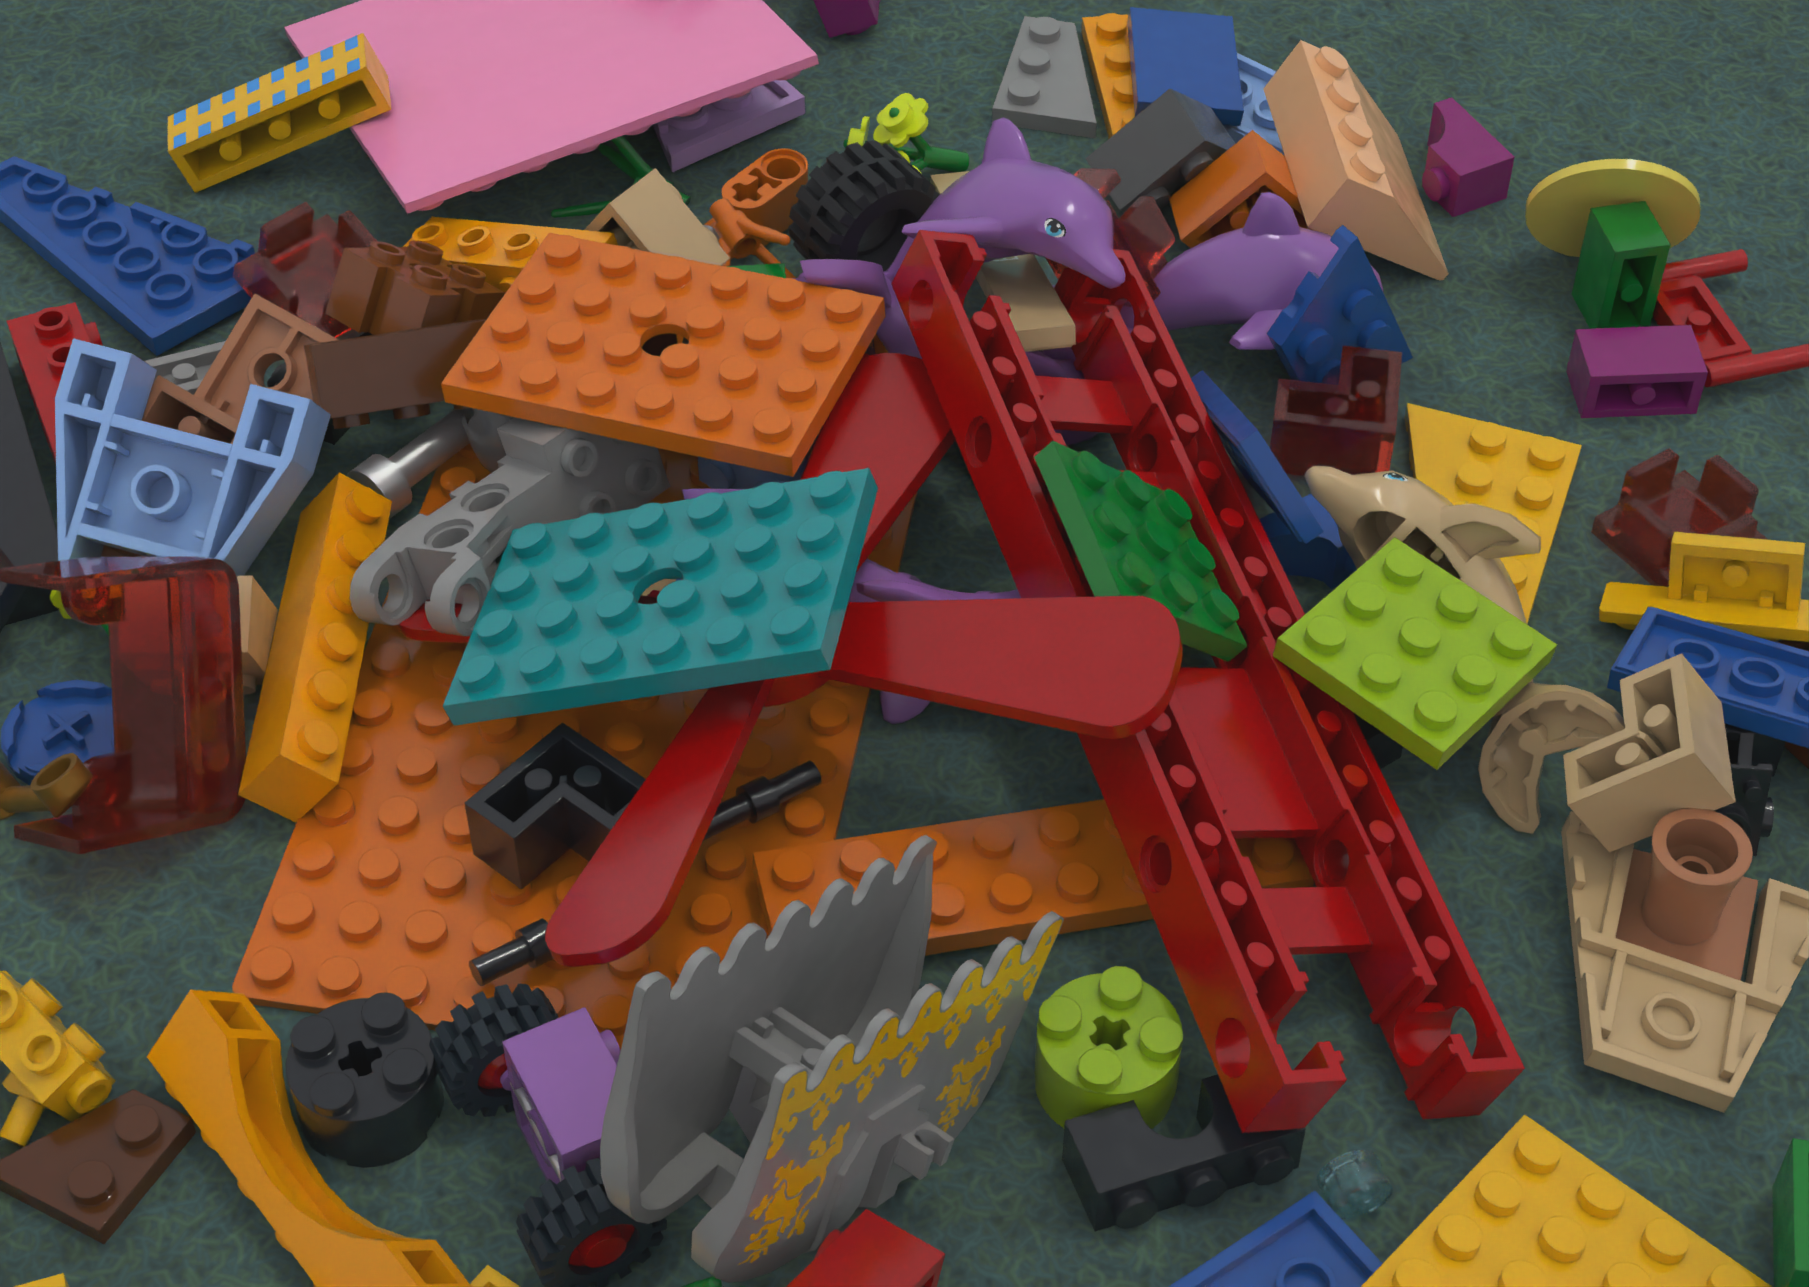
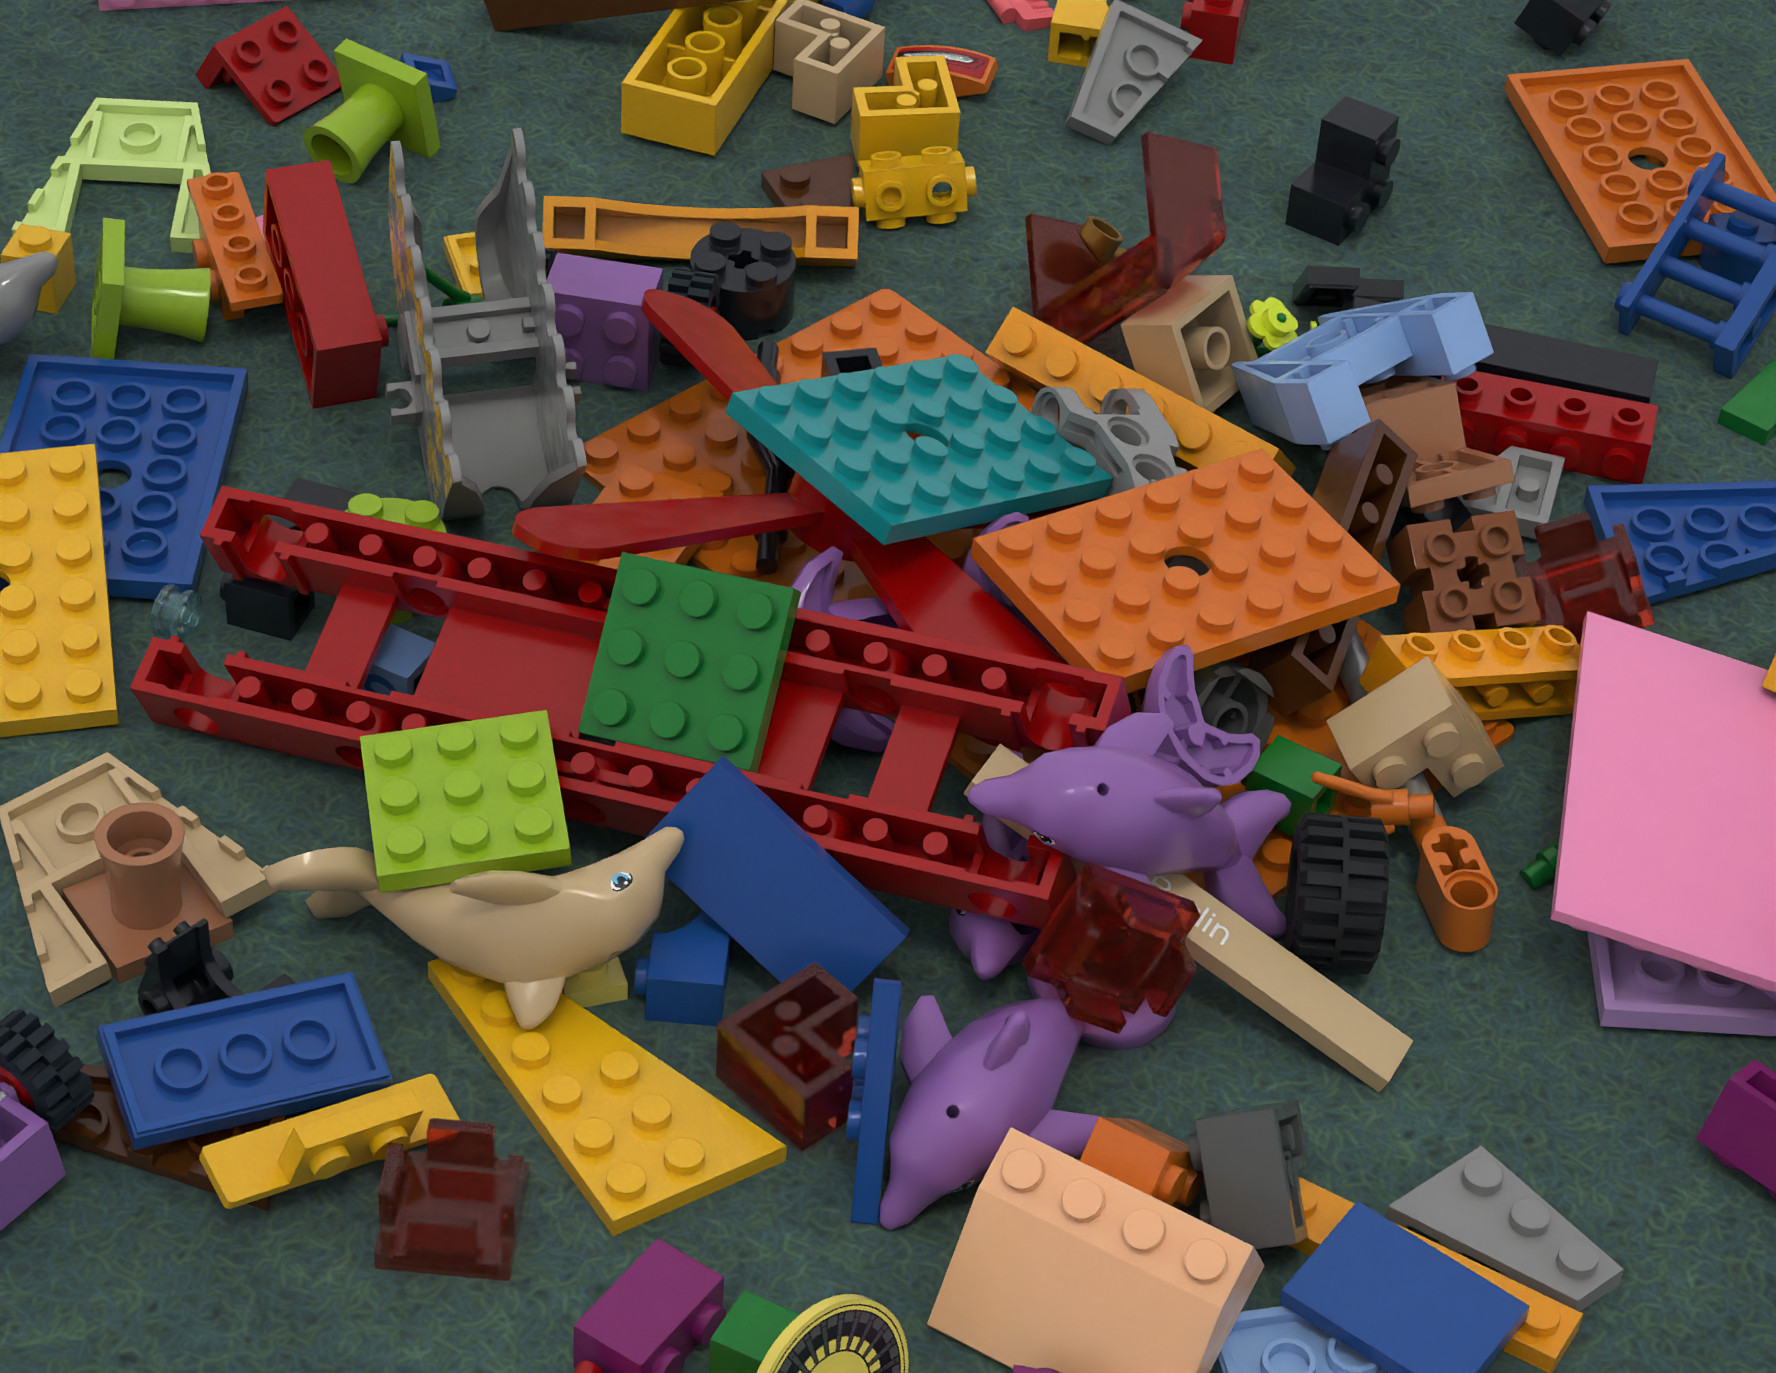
camera: 125 degrees right, 5 degrees down
neon yellow plant [843,93,969,173] -> none
tan brick [1563,653,1736,853] -> none

